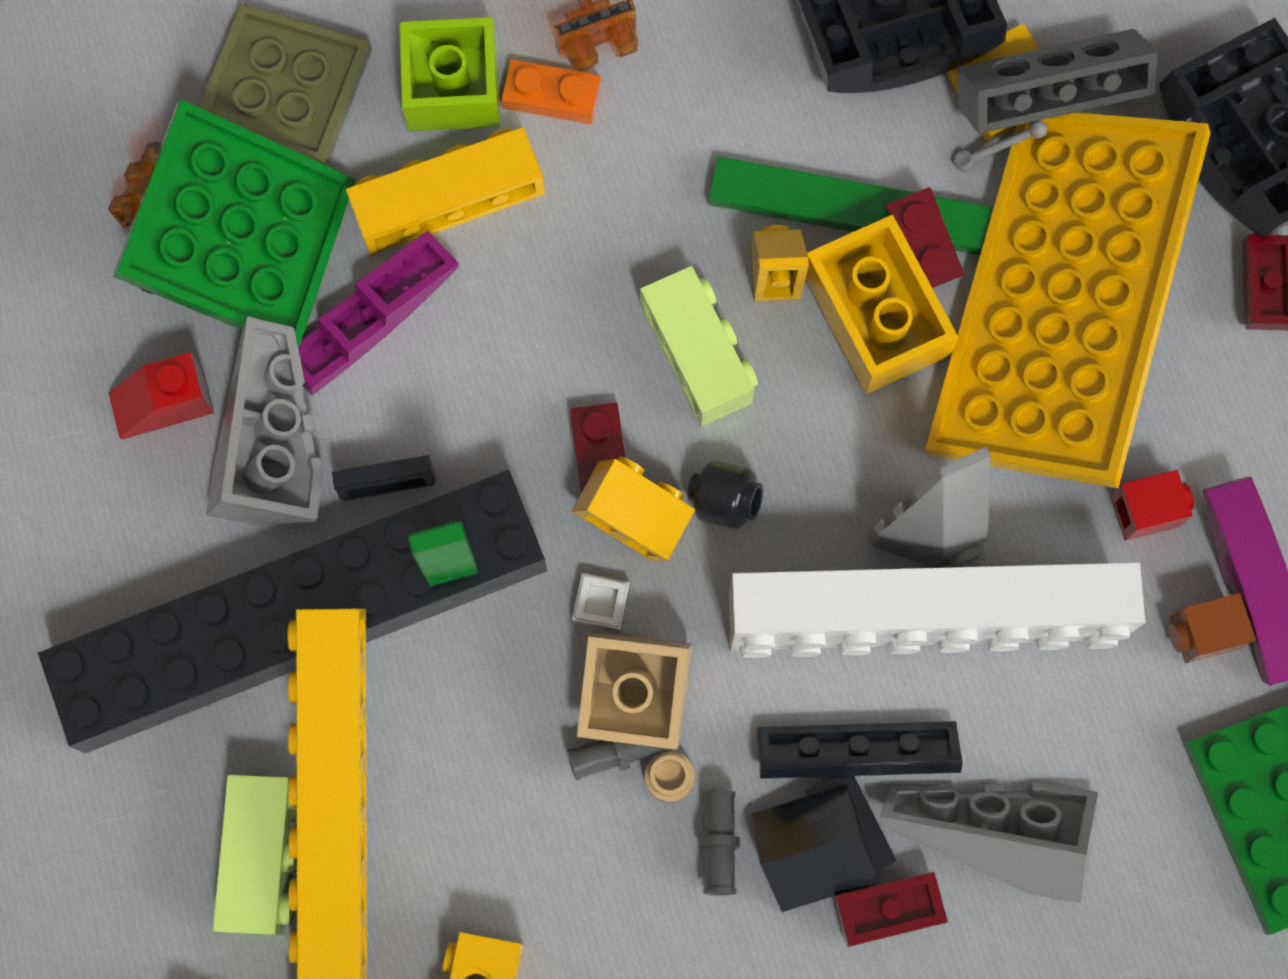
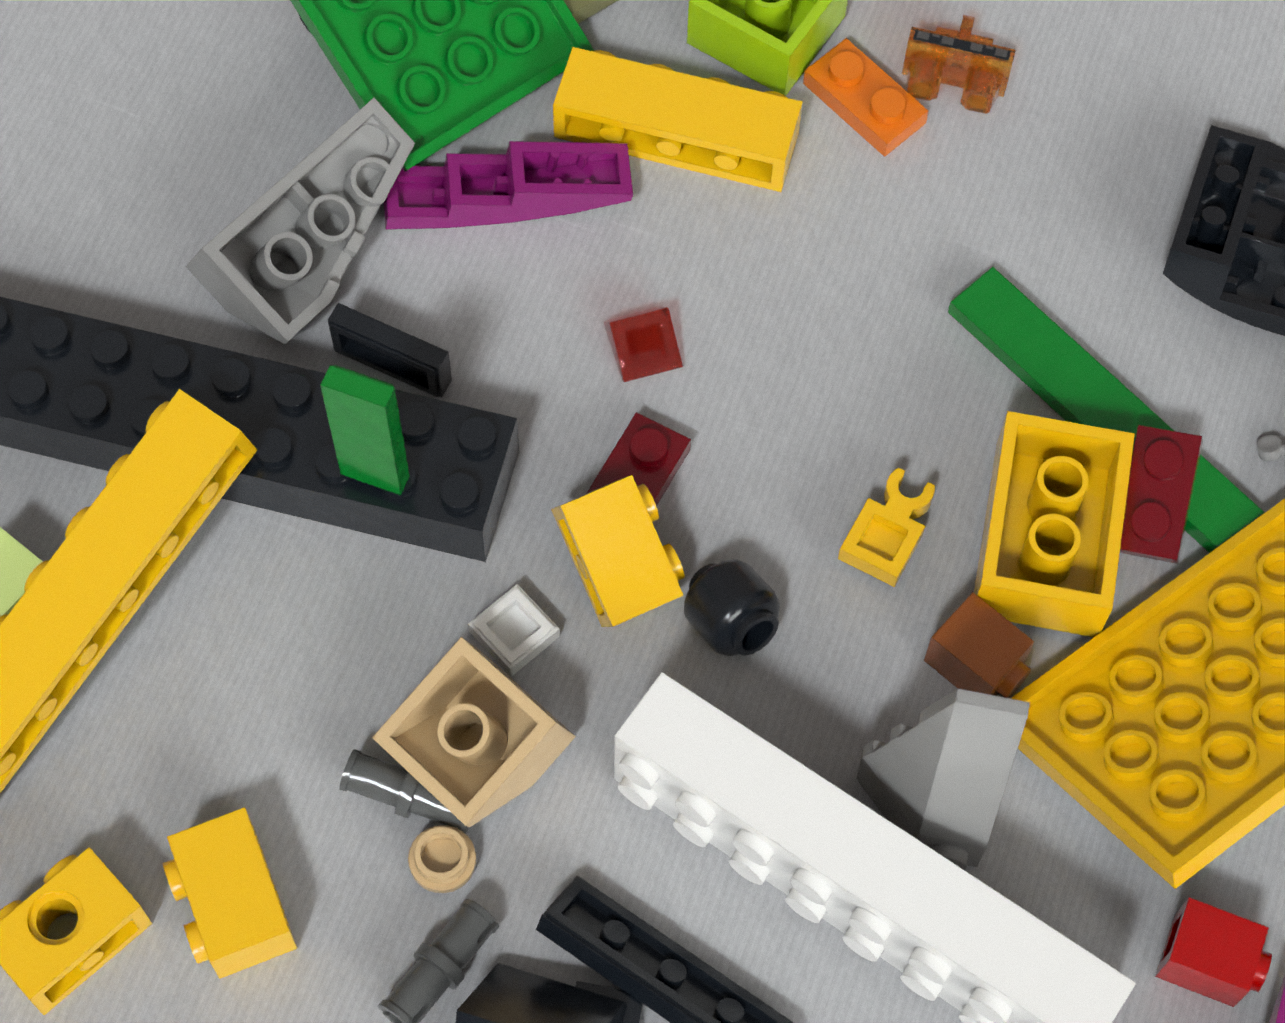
camera: 35 degrees right, 10 degrees down
red slope [108,352,214,440] -> none
yellowish green brick [640,266,758,427] -> none
yellow slope [751,225,809,301] -> none
none -> yellow brick [162,807,297,979]
none -> clear red slope [604,306,683,382]
none -> yellow plate [838,468,935,587]
none -> dark orange brick [924,592,1034,698]

